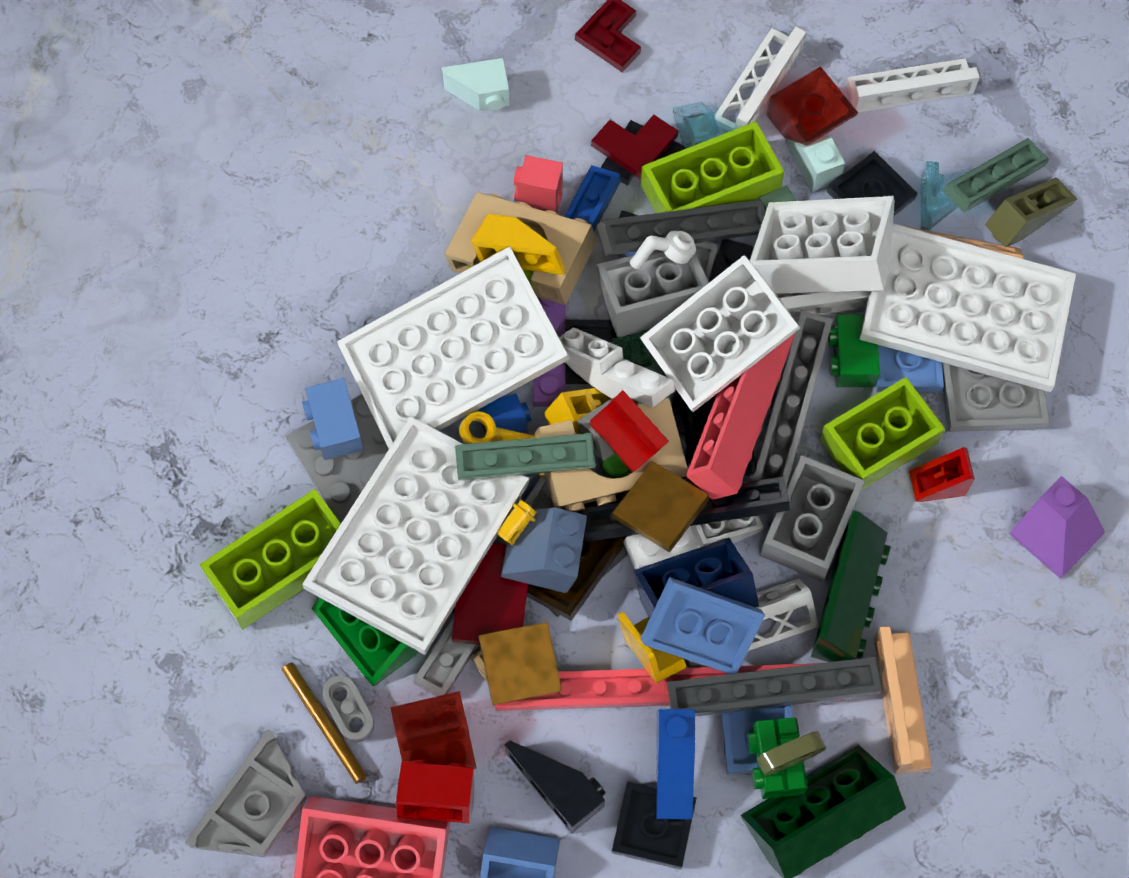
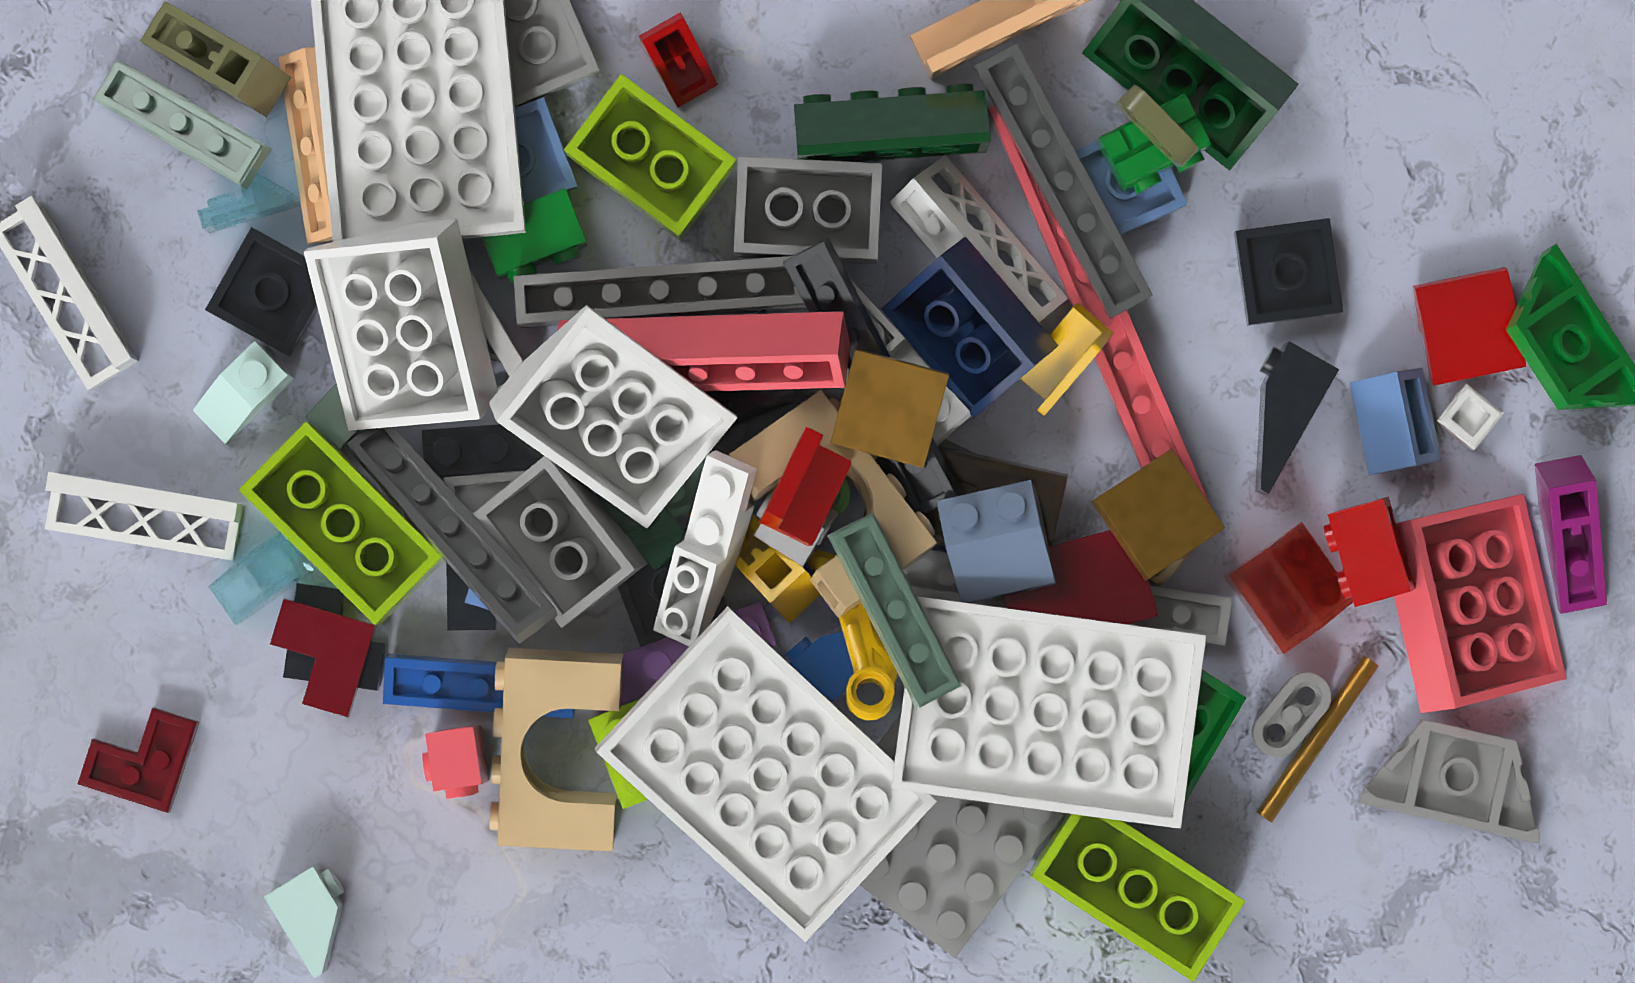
camera: 115 degrees left, 20 degrees up
medium blue brick [302,378,363,460] -> none
yellow slope [471,214,567,275] -> none
yellow pin [497,500,537,545] -> none
white plate [630,231,696,269] -> none
medium blue plate [640,577,765,674] -> none
blue slope [656,709,695,819] -> none
clear red slope [766,66,858,146] -> none

